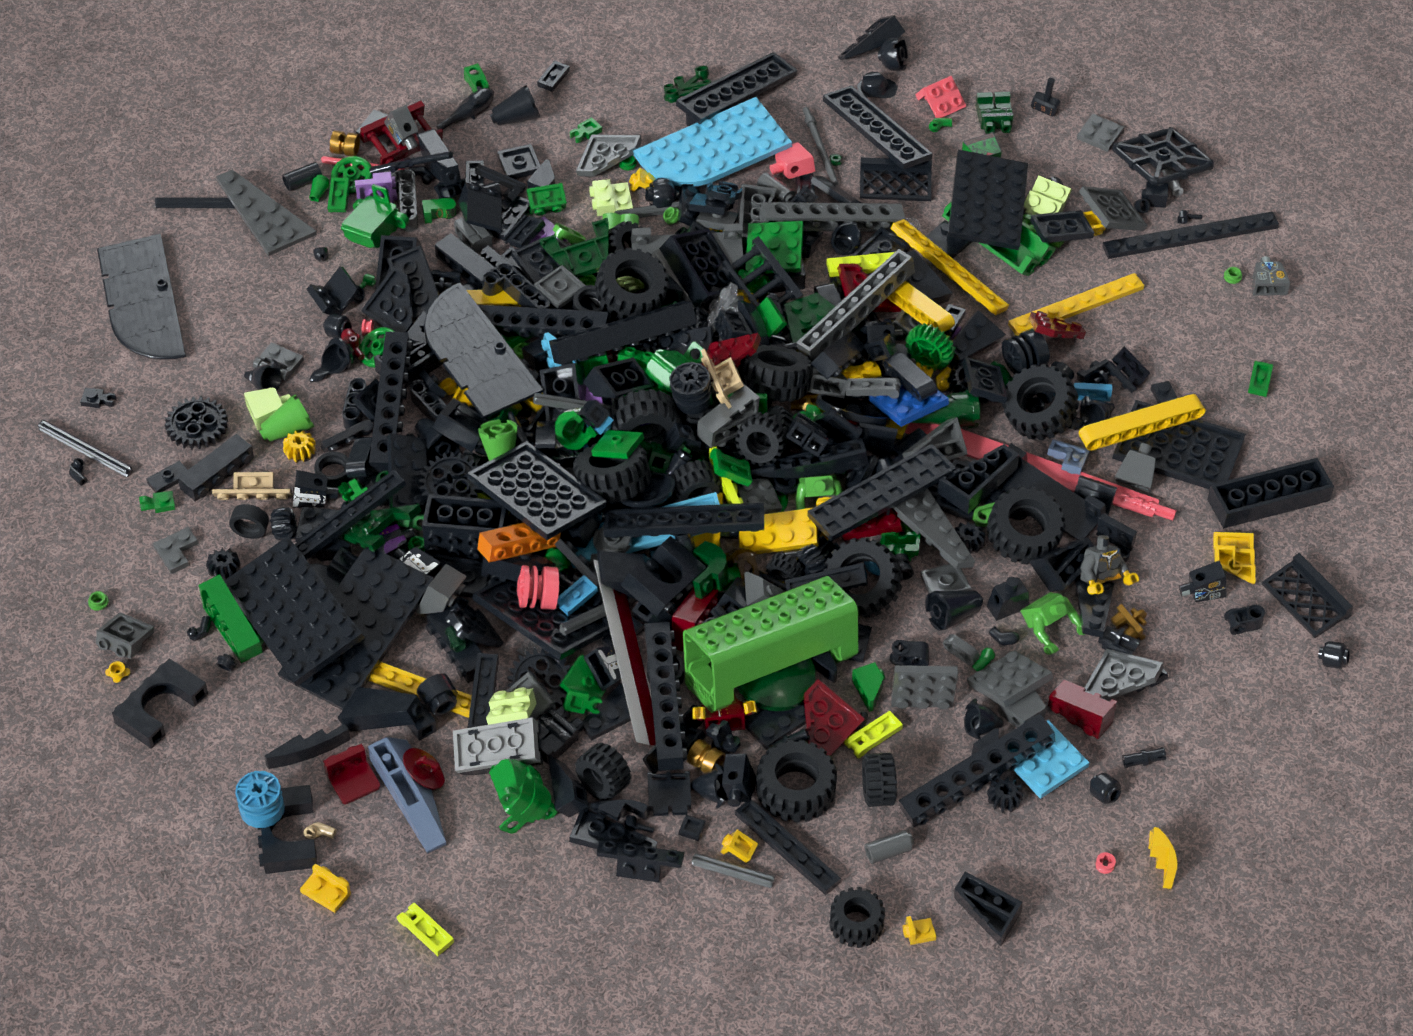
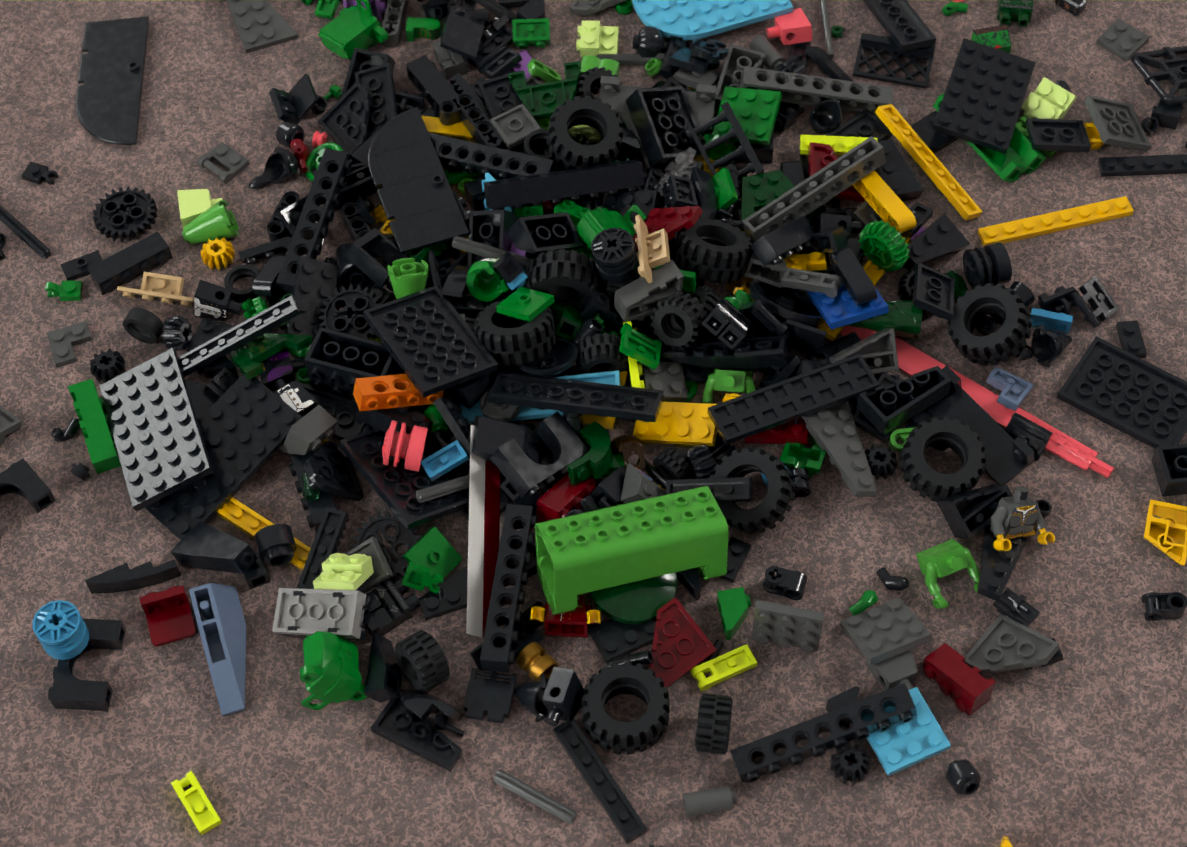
camera: 15 degrees right, 5 degrees up
black hat [244,359,282,393] -> none
yellow bracket [300,864,351,913] -> none
tan arm [303,822,337,839] -> none
black hinge [313,247,328,261] -> none
dark red shield [403,748,445,789] -> none
black torso [584,646,621,691] -> none
black bracket [597,840,685,883] -> none
yellow bracket [629,168,655,192] -> none
black tile [678,815,706,841] -> none
black hips [706,720,741,762] -> none
yellow bracket [720,829,758,863] -> none
dark grey plate [920,564,972,593] -> none
black cone [925,590,983,631] -> none
yellow arm [935,367,951,391] -> none
dark grey beam [943,634,980,665] -> none
black hat [964,698,1004,740] -> none
black torso [987,577,1030,621] -> none
dark red plate [1029,311,1086,339] -> none
yellow beam [1078,394,1206,451] -> none
black plate [1096,513,1137,552] -> none
pearl gold hips [1111,604,1147,640] -> none
dark grey torso [1115,443,1156,492] -> none
black pin [1122,747,1166,768] -> none
black torso [1179,561,1226,602] -> none

